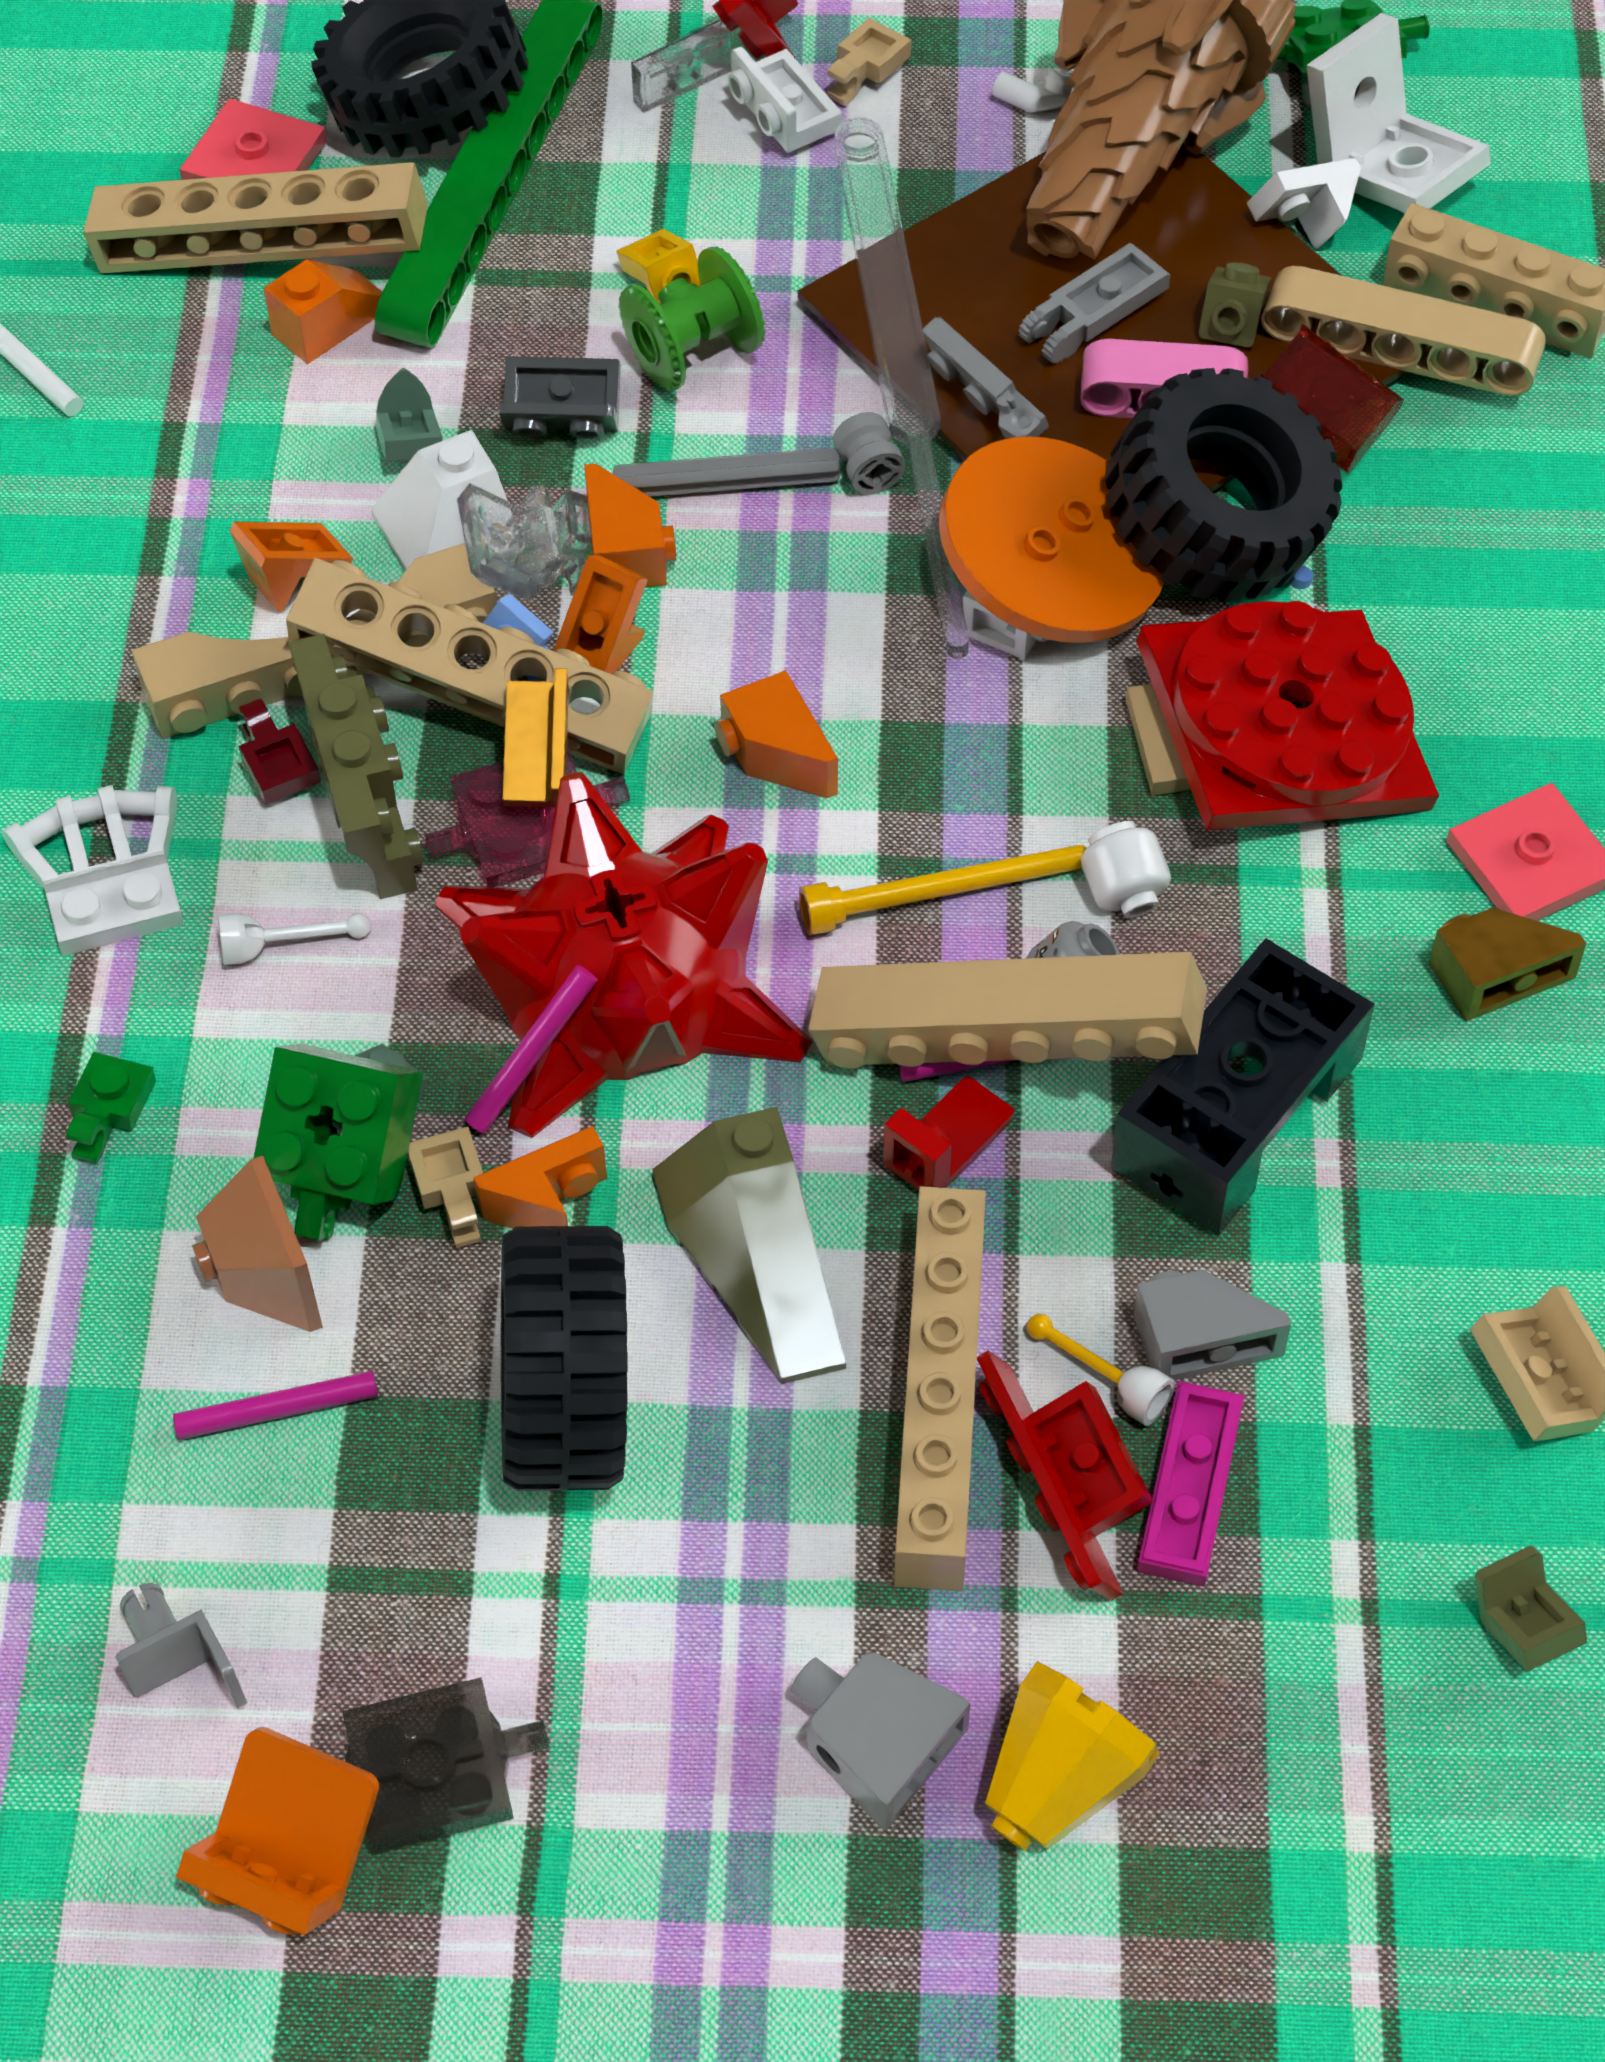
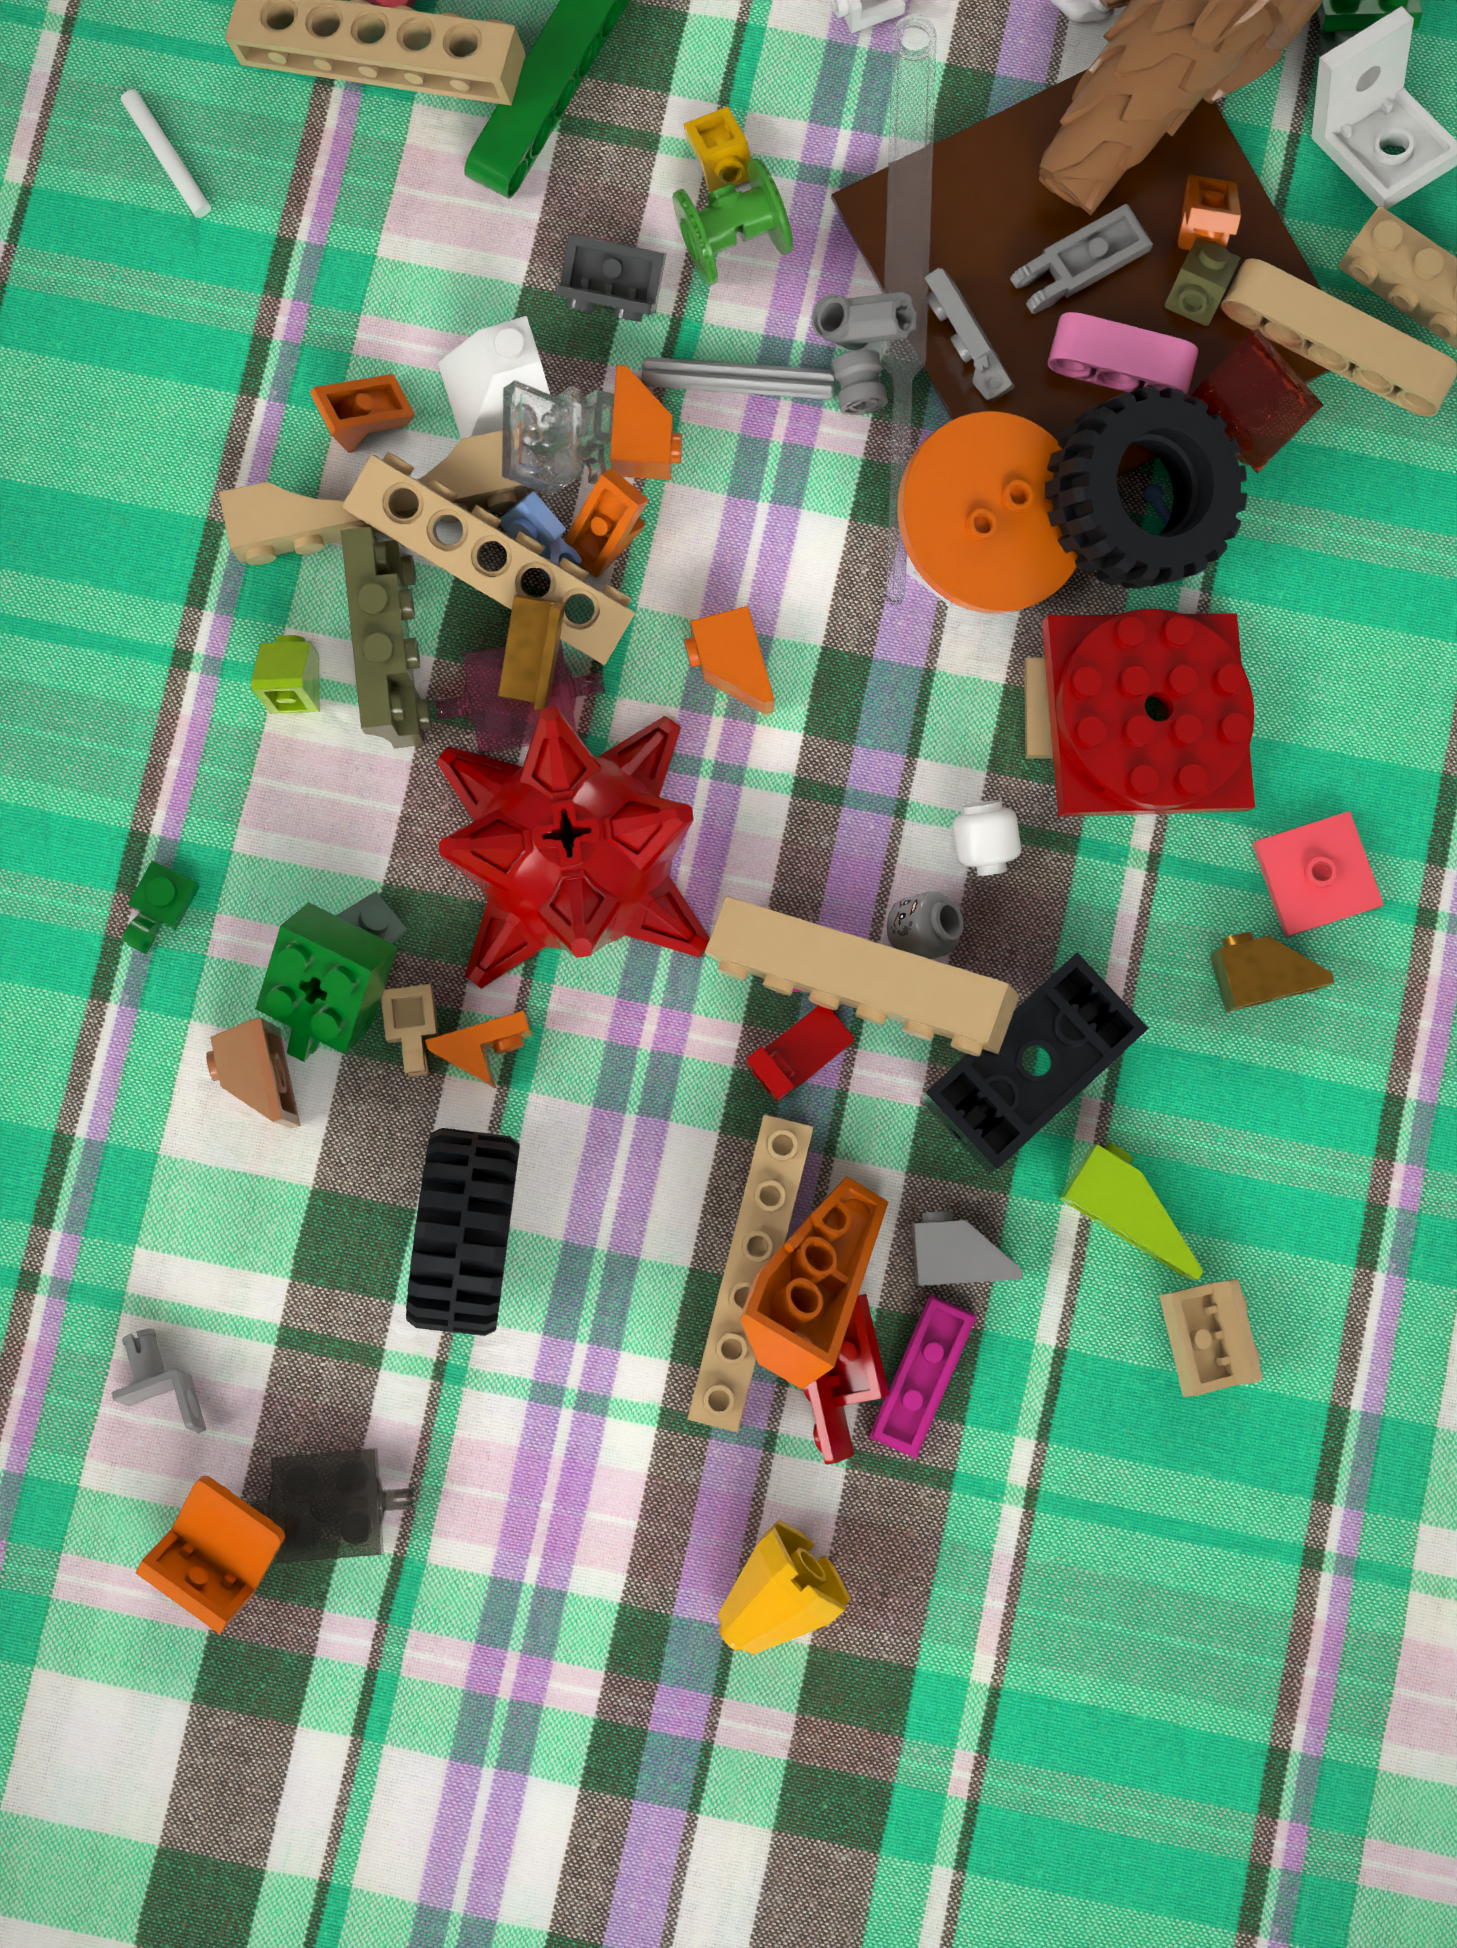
camera: 10 degrees right, 25 degrees up
white plate [1,785,184,956] -> none
dark pink piece [173,1370,378,1440] -> none
white hinge [218,913,371,965] -> none
dark red plate [239,698,321,805] -> none
orange slope [263,259,382,364] -> none
sand green plate [376,368,443,464] -> none
dark pink bar [464,965,598,1133] -> none
olive wedge [652,1107,846,1384] -> none
light grey torso [791,1652,970,1831] -> none
yellow piece [799,845,1087,936] -> none
hinge [1027,1314,1175,1426] -> none
white slope [1247,157,1361,249] -> none
olive bracket [1475,1546,1587,1672] -> none
none -> lime slope [251,635,320,714]
none -> orange wedge [740,1176,889,1390]
none -> light grey piece [811,292,917,351]
none -> lime slope [1058,1142,1203,1280]
none -> orange slope [1177,174,1241,250]

